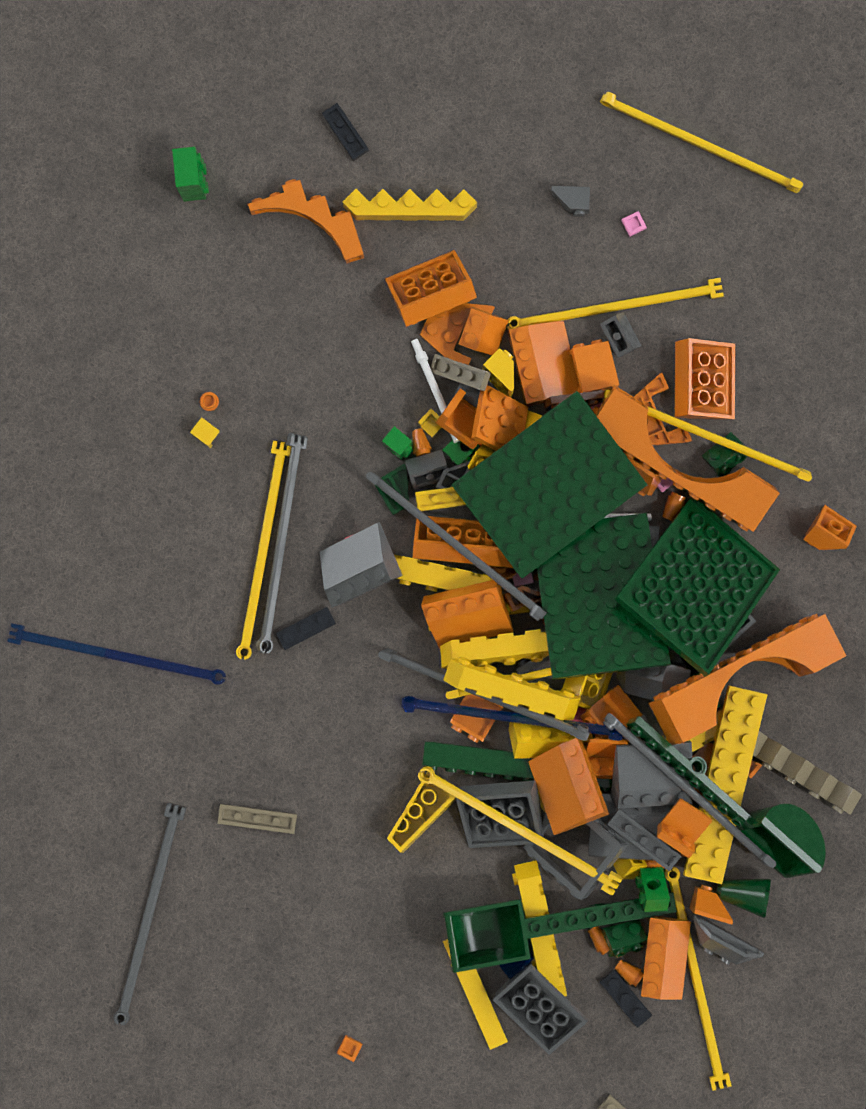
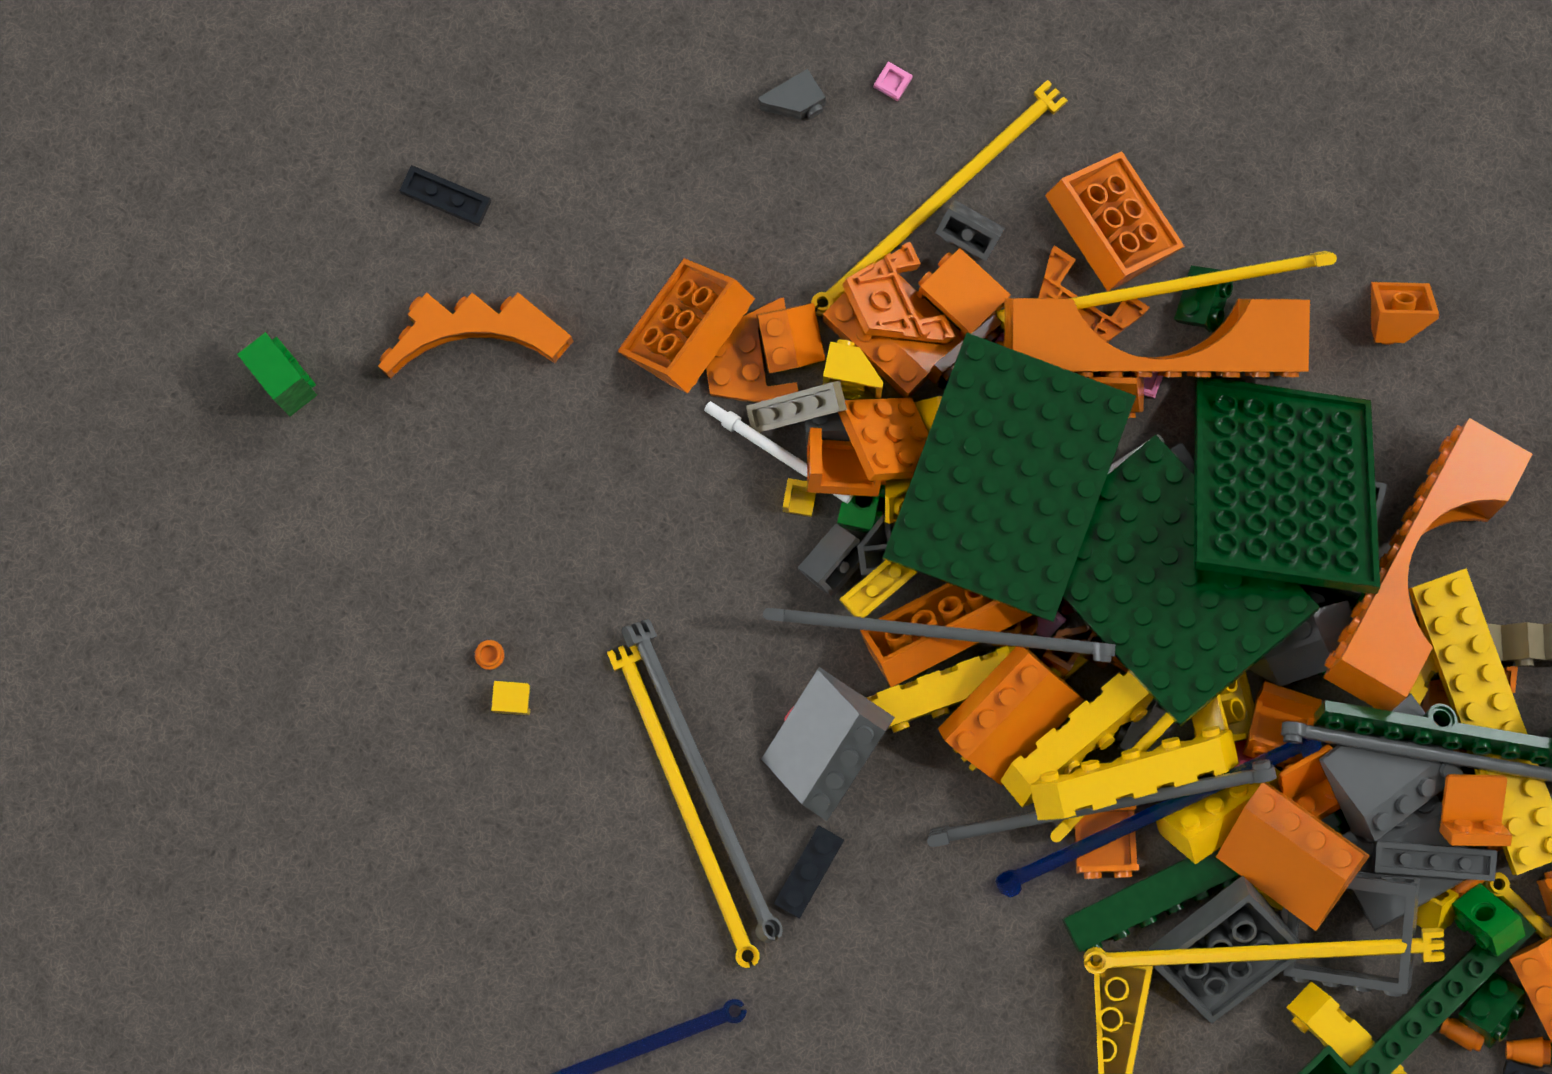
camera: 30 degrees left, 5 degrees down
yellow brick [343,189,477,221] -> none
dark green wing [375,464,409,516] -> none
green brick [382,426,413,460] -> none
orange cone [412,428,432,457] -> none
orange cone [662,491,686,521] -> none
none -> orange wing [843,242,955,344]

